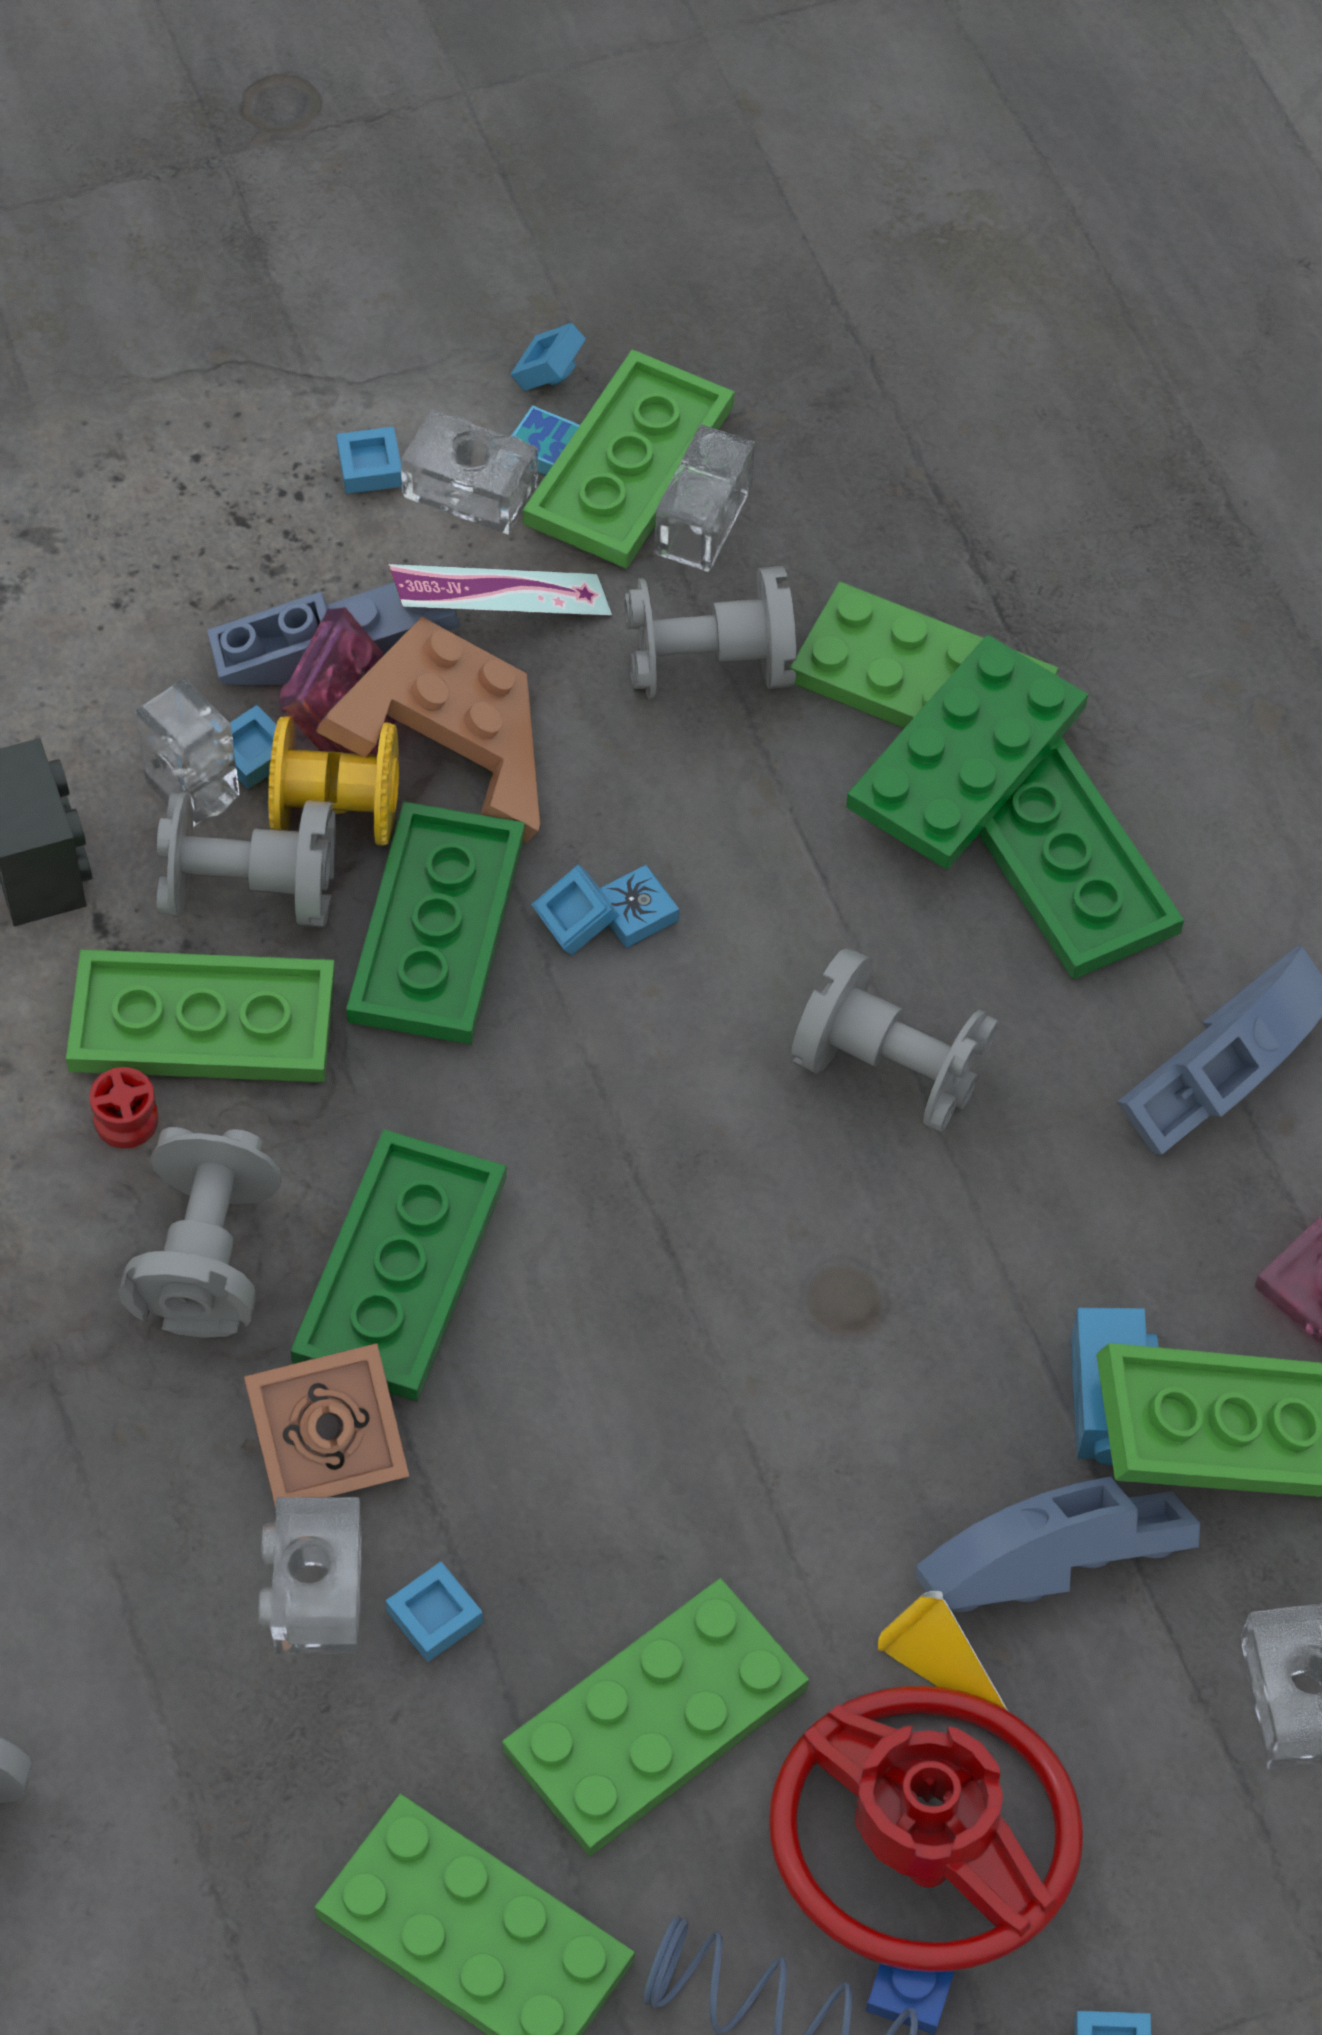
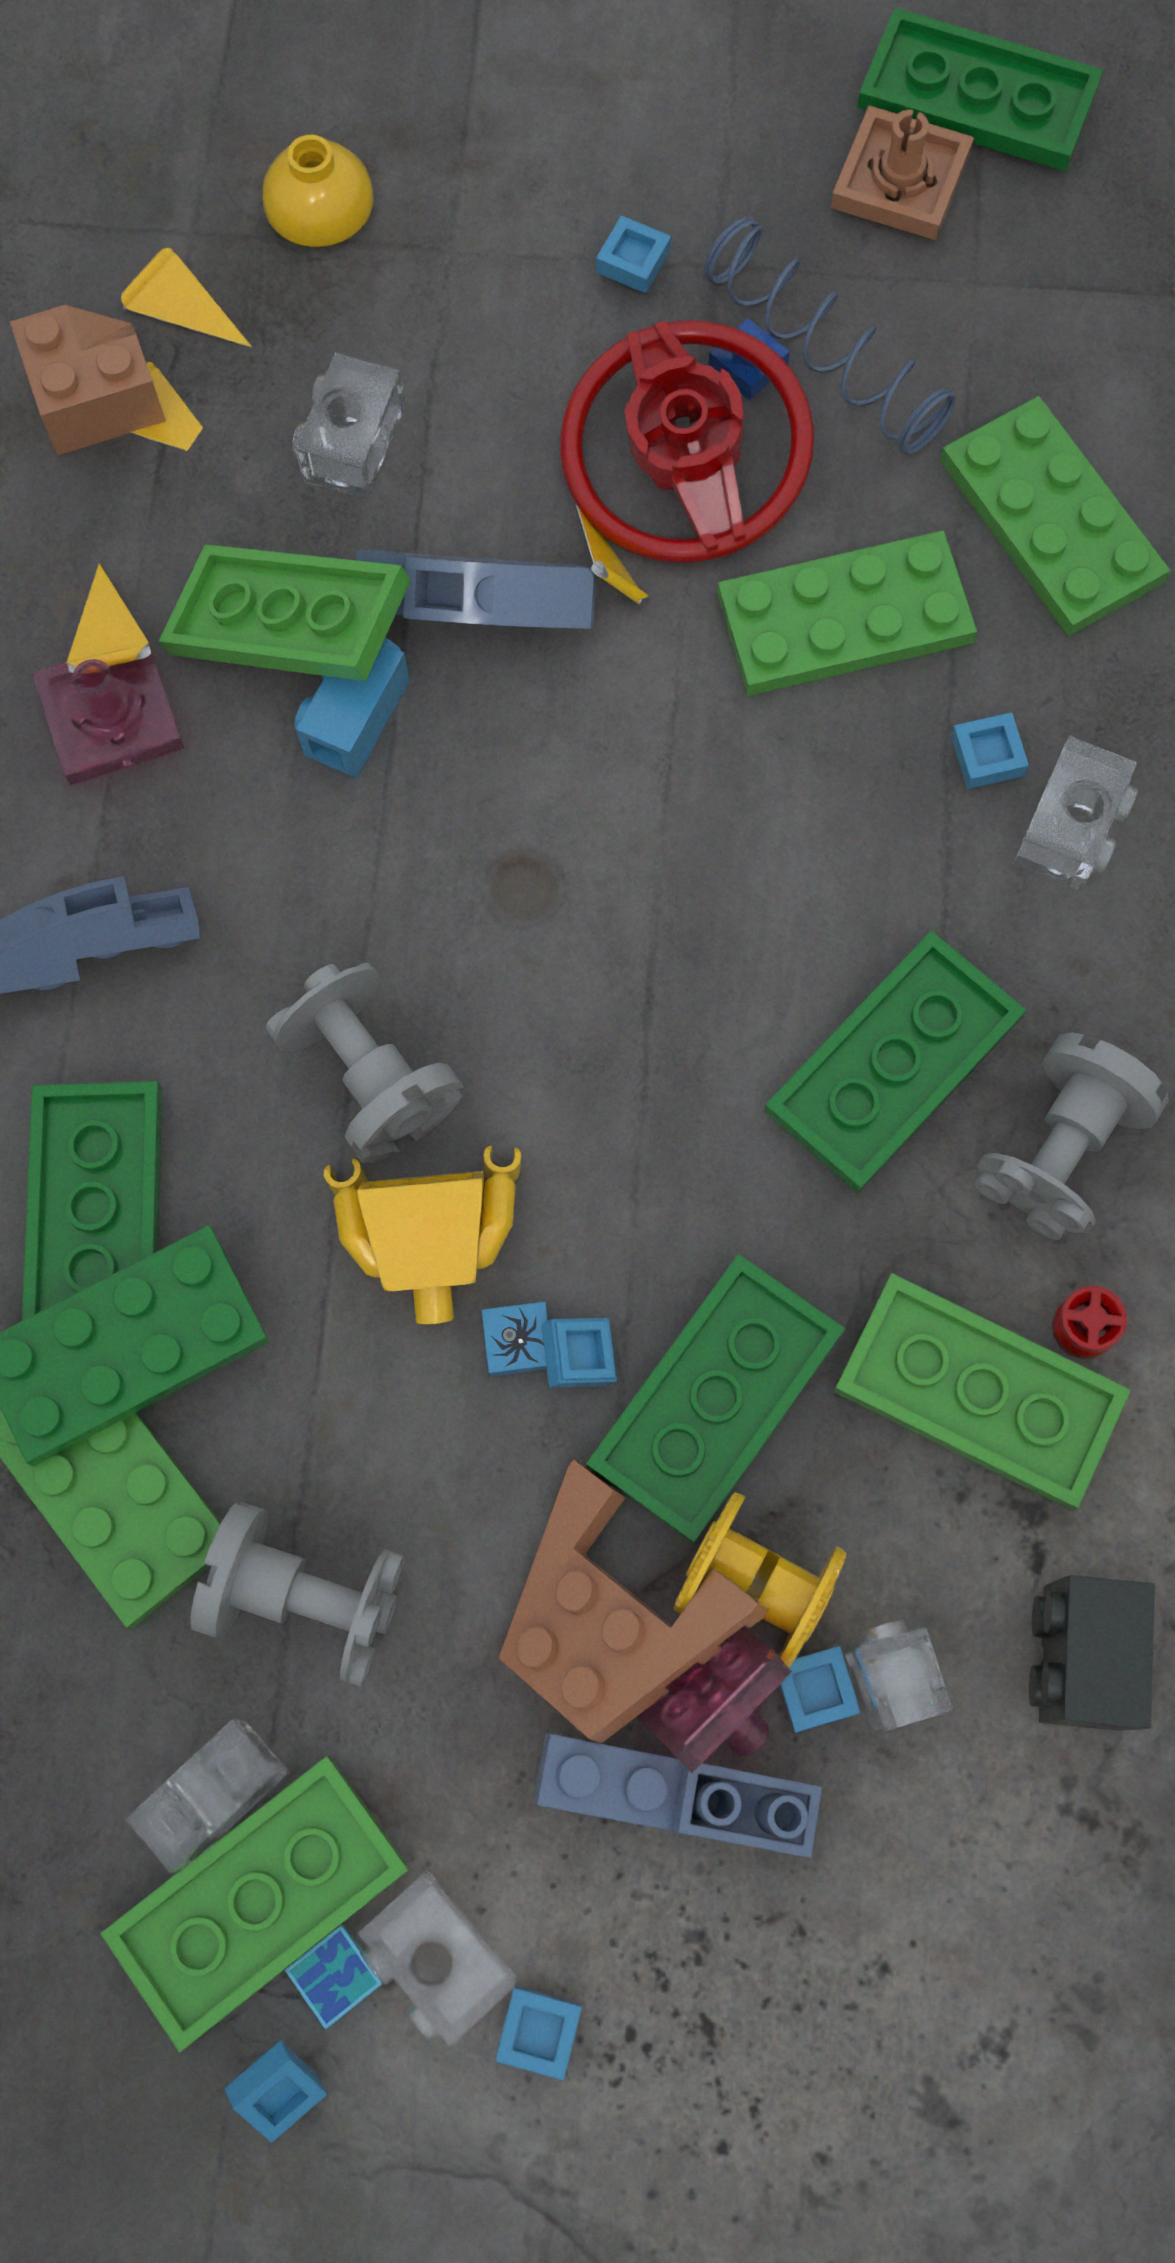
camera: 150 degrees left, 15 degrees up
light grey piece [157,791,336,928] -> none
nougat plate [244,1343,409,1510] -> none
sticker [389,564,612,616] -> none
none -> yellow torso [324,1145,521,1324]

